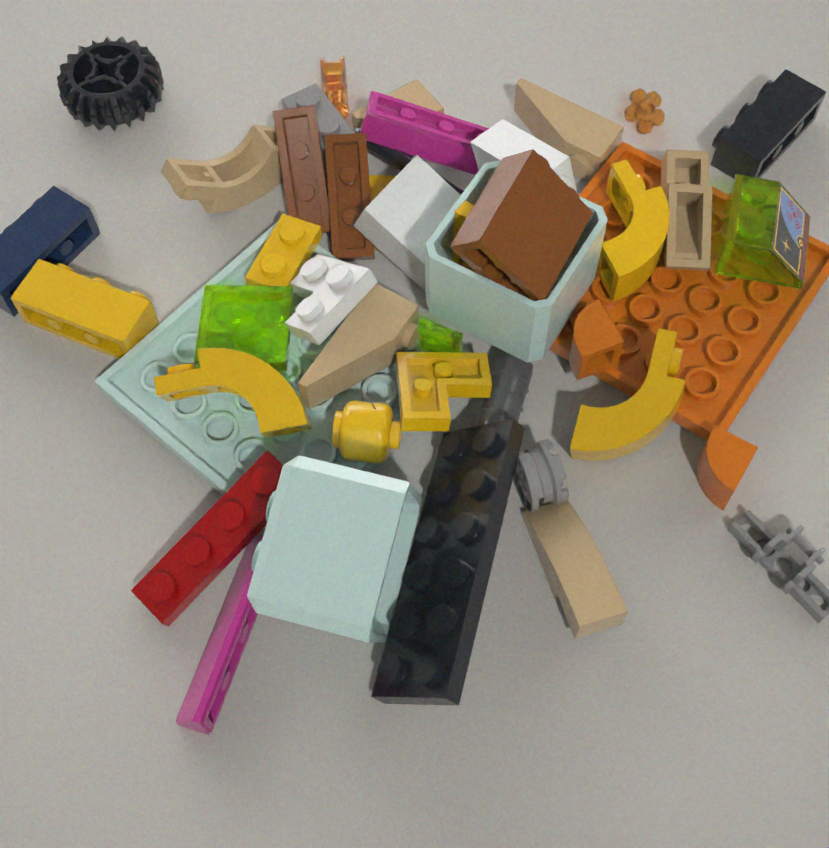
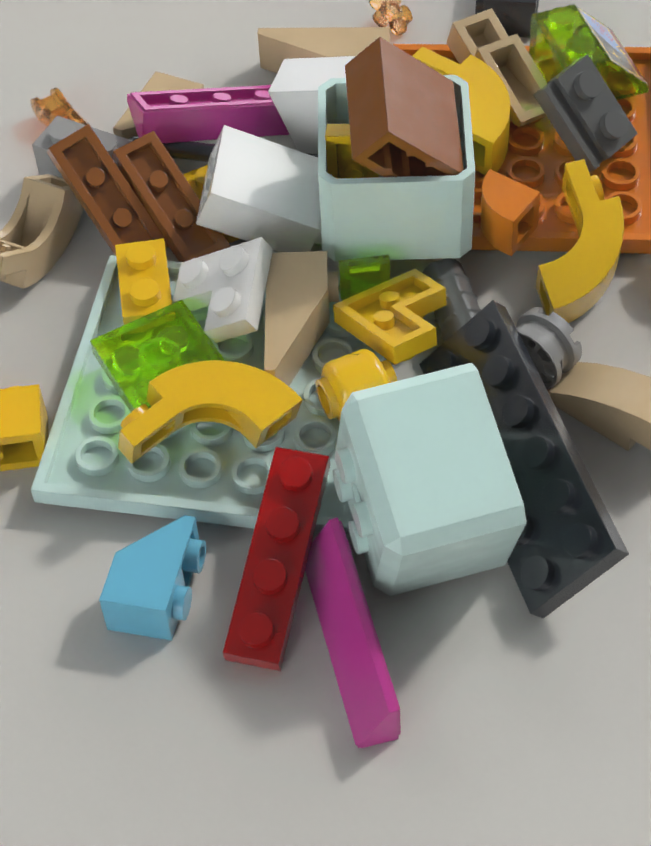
camera: 30 degrees left, 10 degrees down
none -> medium azure slope [99,515,206,641]
none -> dark grey plate [533,54,638,172]

